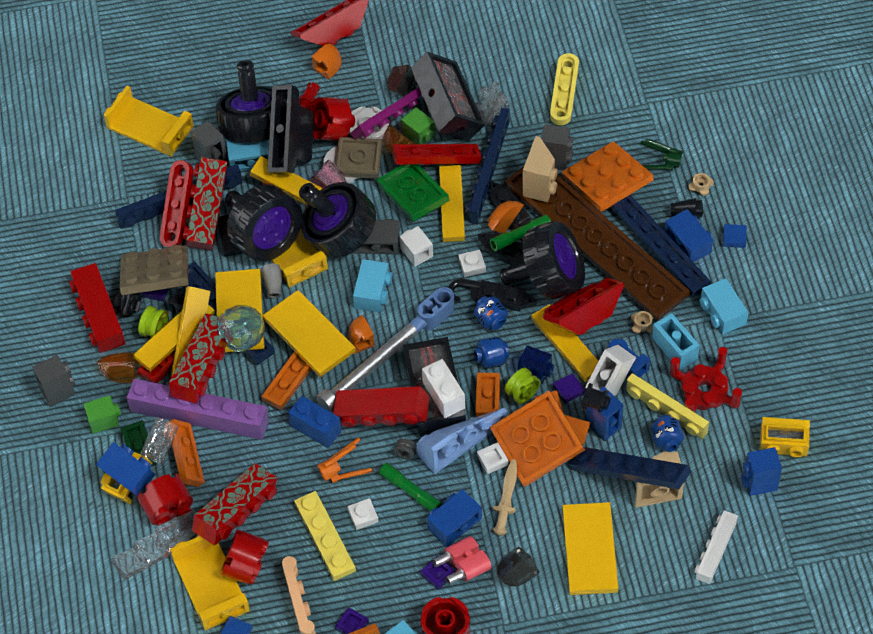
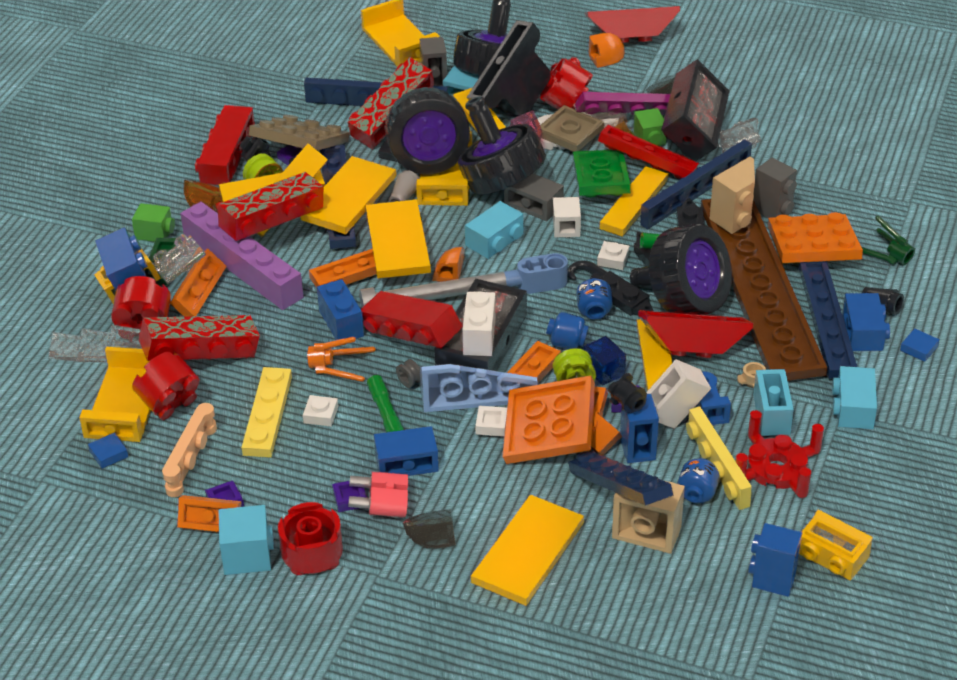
camera: 30 degrees right, 15 degrees down
dark grey brick [32,355,75,407] -> none
red plate [160,160,194,247] -> none
clear light blue cylinder [218,305,265,352] -> none
orange brick [487,201,524,233] -> none
tan sword [493,459,517,536] -> none
light yellow plate [550,53,579,125] -> none
tan plate [688,173,714,196] -> none
white piece [694,510,738,584] -> none

